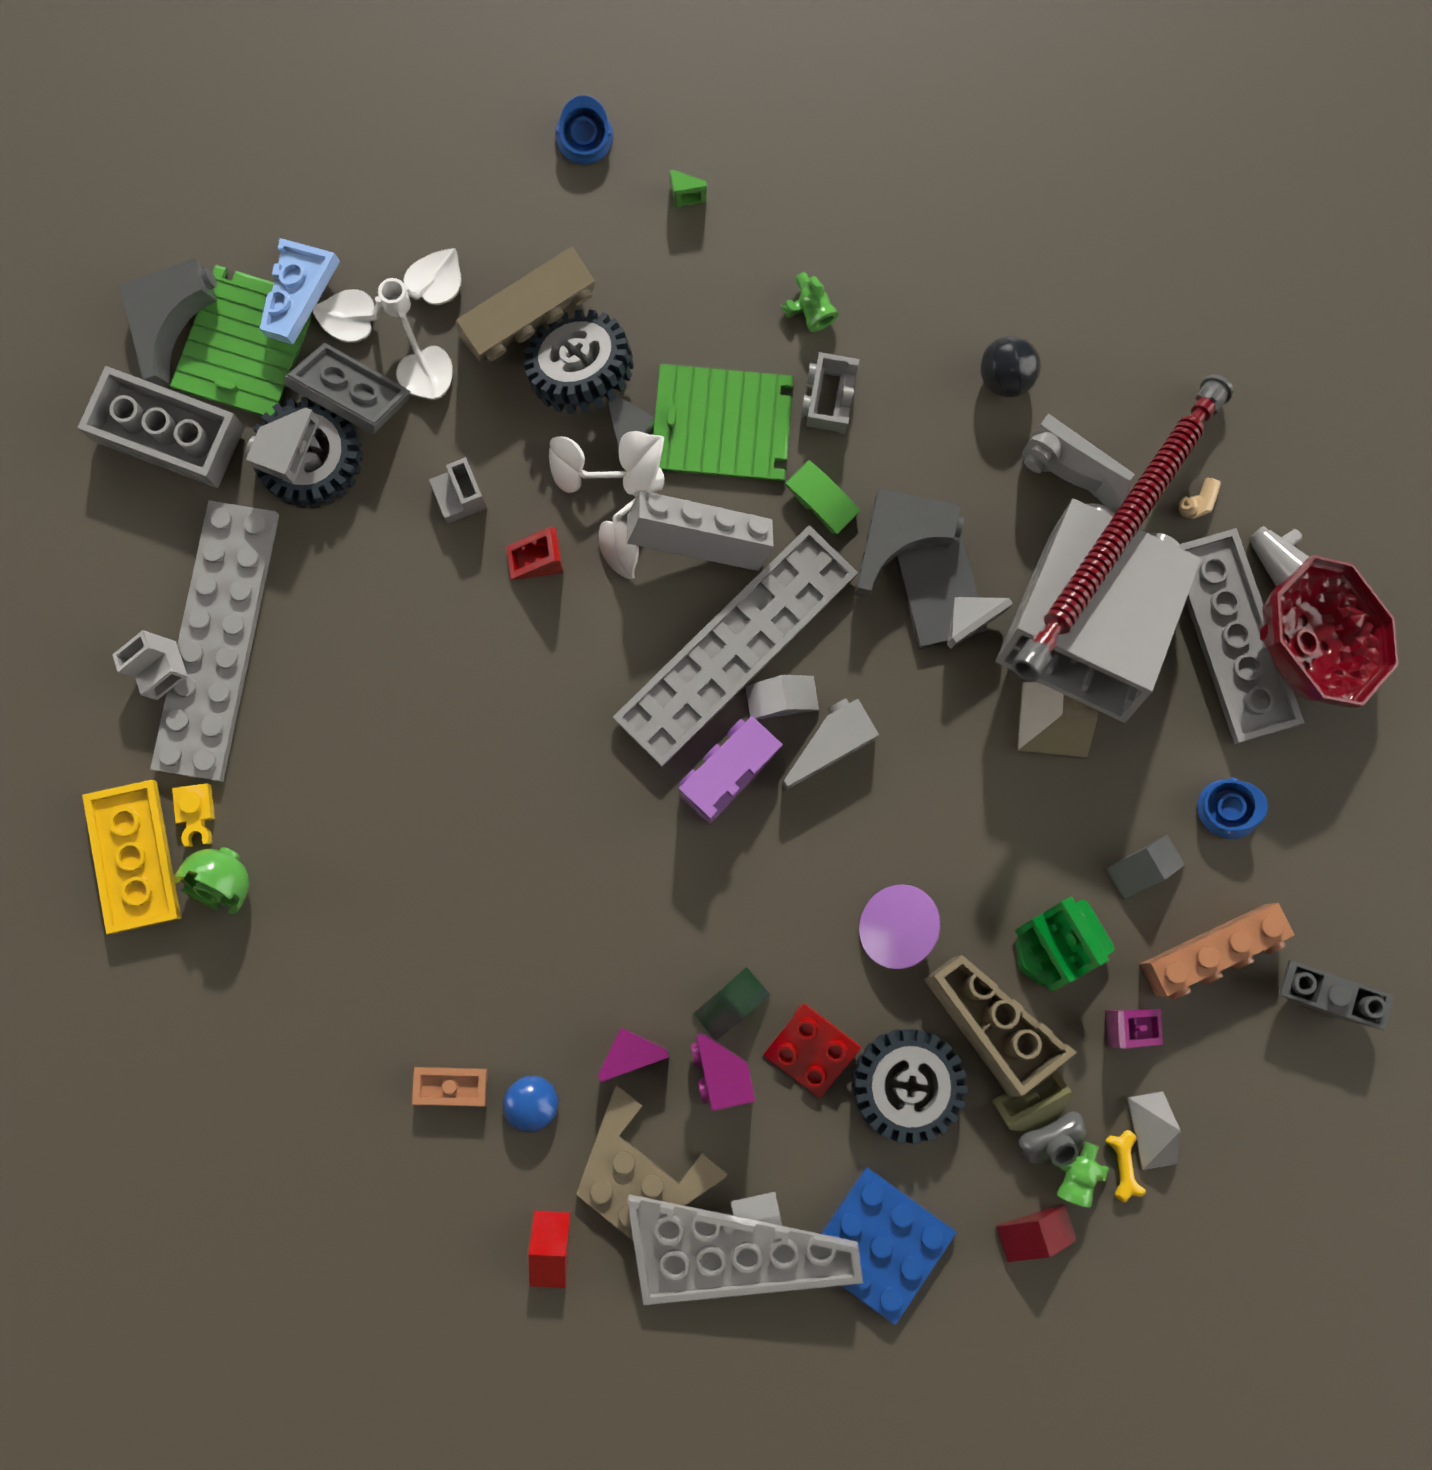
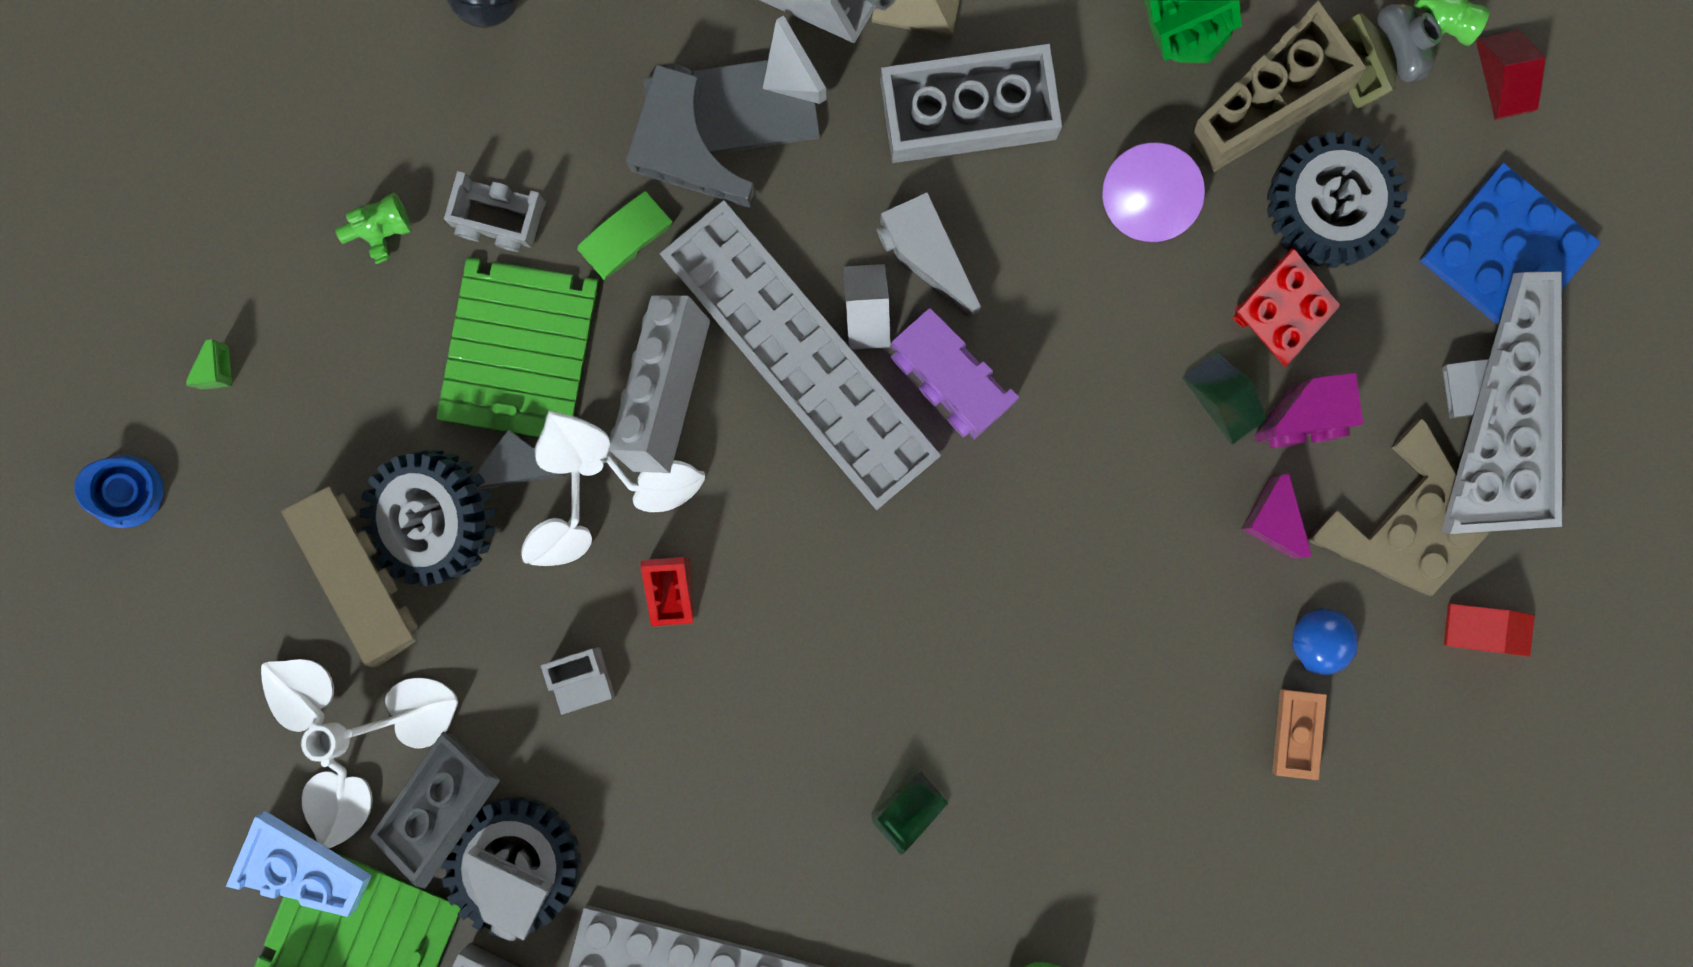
camera: 80 degrees left, 5 degrees up
none -> clear green slope [871,771,949,855]
none -> light grey brick [880,44,1062,163]

